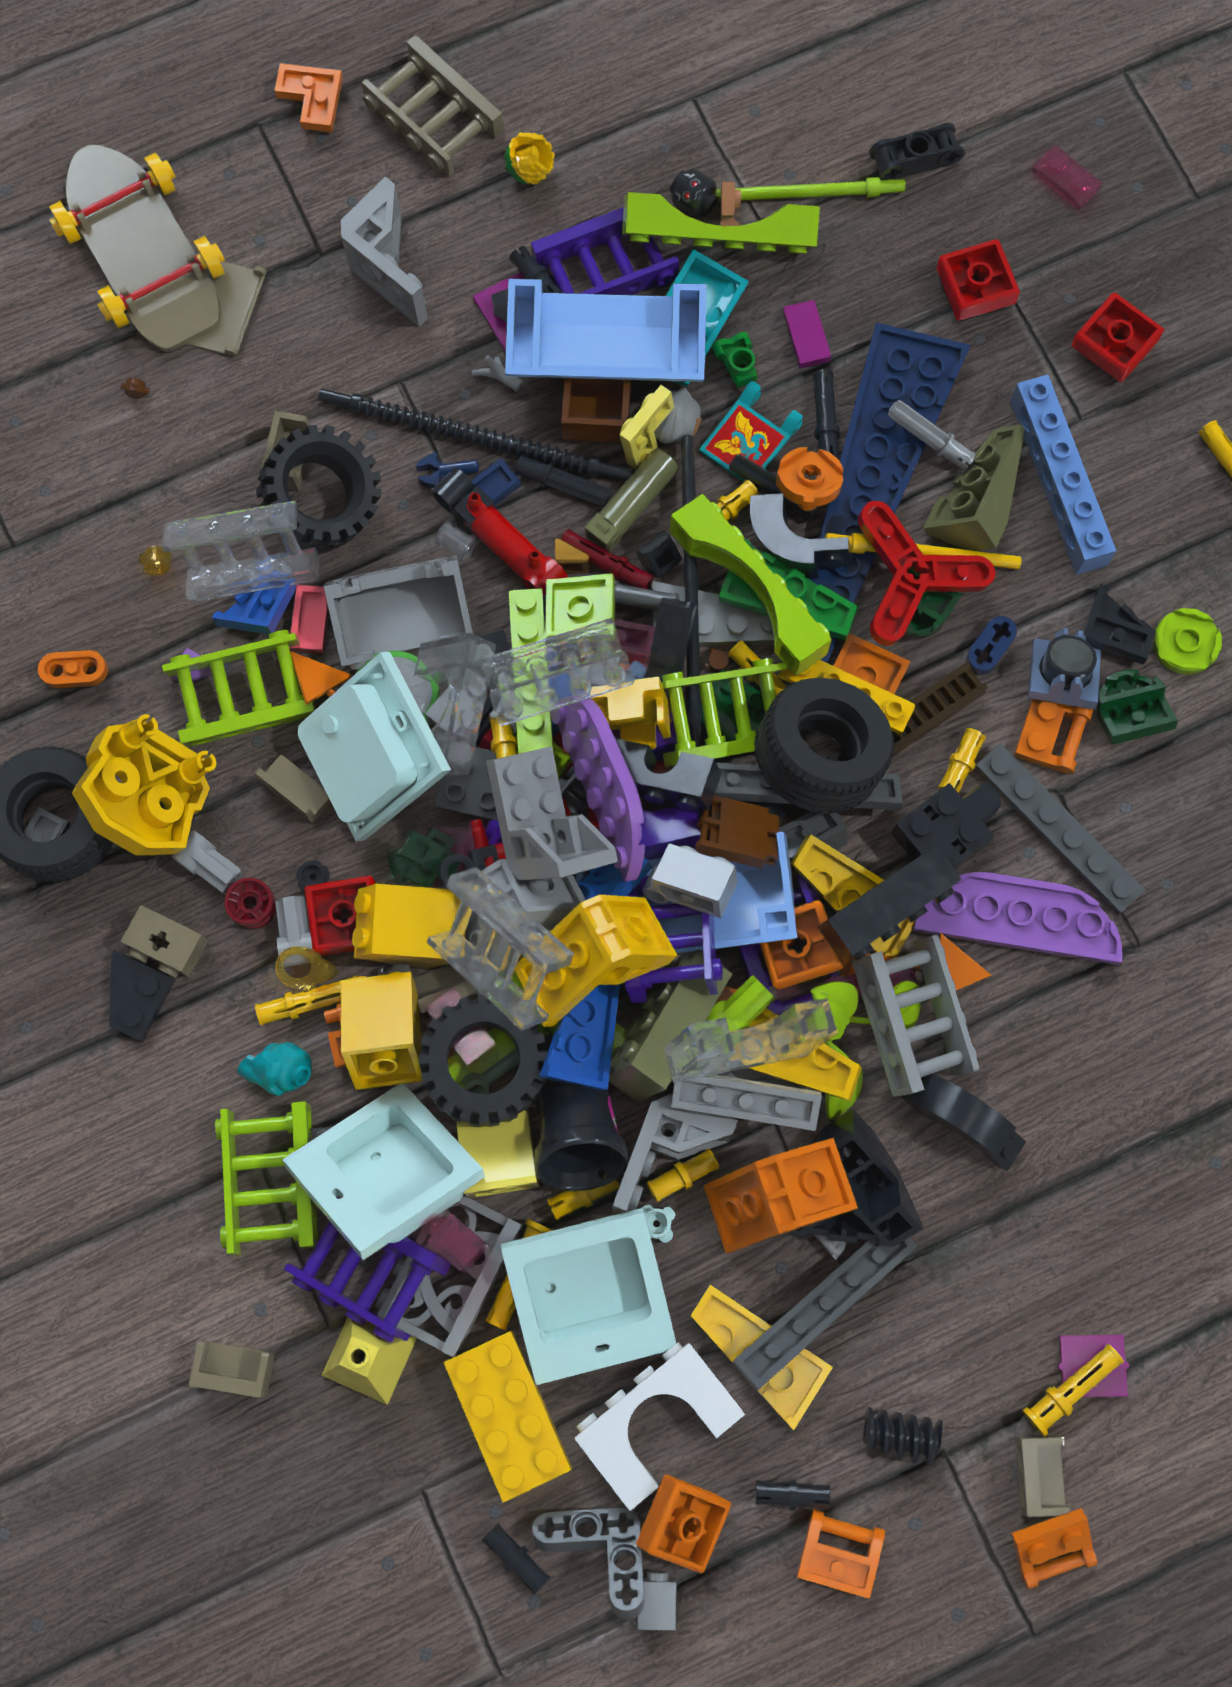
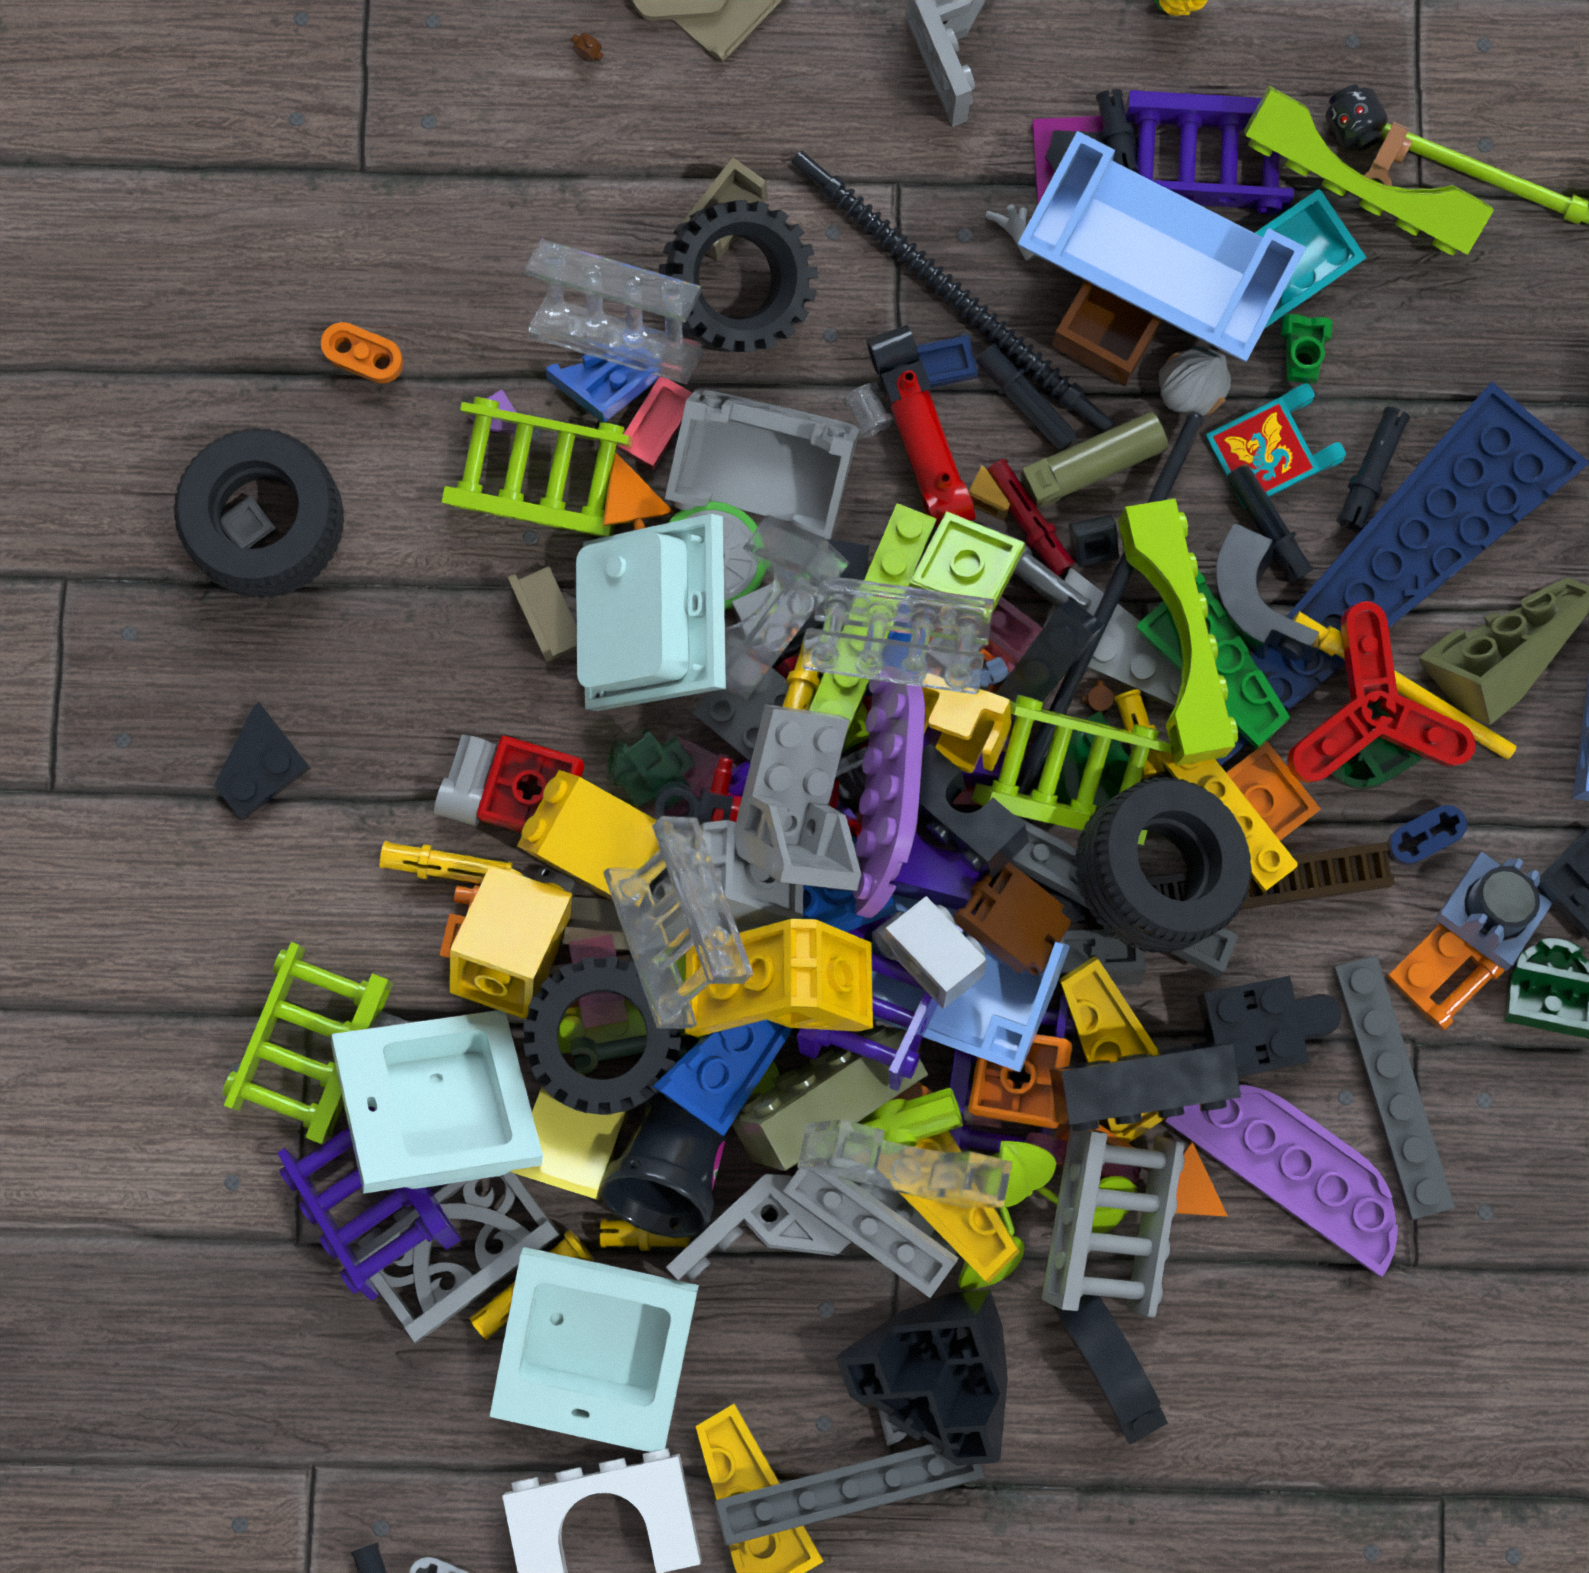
camera: 25 degrees right, 5 degrees up
yellow brick [72,714,216,856] -> none
dark tan brick [120,905,209,978] -> none
clear yellow plate [139,546,172,576] -> none
light grey piece [171,829,243,895] -> none
dark tan panel [188,1341,275,1398] -> none
dark red wheel [224,878,276,930] -> none
teal head [237,1042,312,1096] -> none
clear yellow piece [275,946,338,992] -> none
black plate [296,860,330,892] -> none
light yellow slope [322,1317,417,1405] -> none
dark blue bar [416,452,479,489] -> none
clear pink brick [427,1213,490,1274] -> none
yellow brick [443,1331,572,1503] -> none
light yellow plate [619,385,674,470] -> none
light aqua plate [642,1205,675,1243] -> none
yellow pin [646,1148,720,1202] -> none
orange bracket [703,1138,858,1254] -> none
yellow pin [717,480,759,521] -> none
orange plate [776,447,843,511] -> none
magenta tile [783,300,831,369] -> none
light grey axle [888,400,975,471] -> none
yellow pin [938,728,986,793] -> none

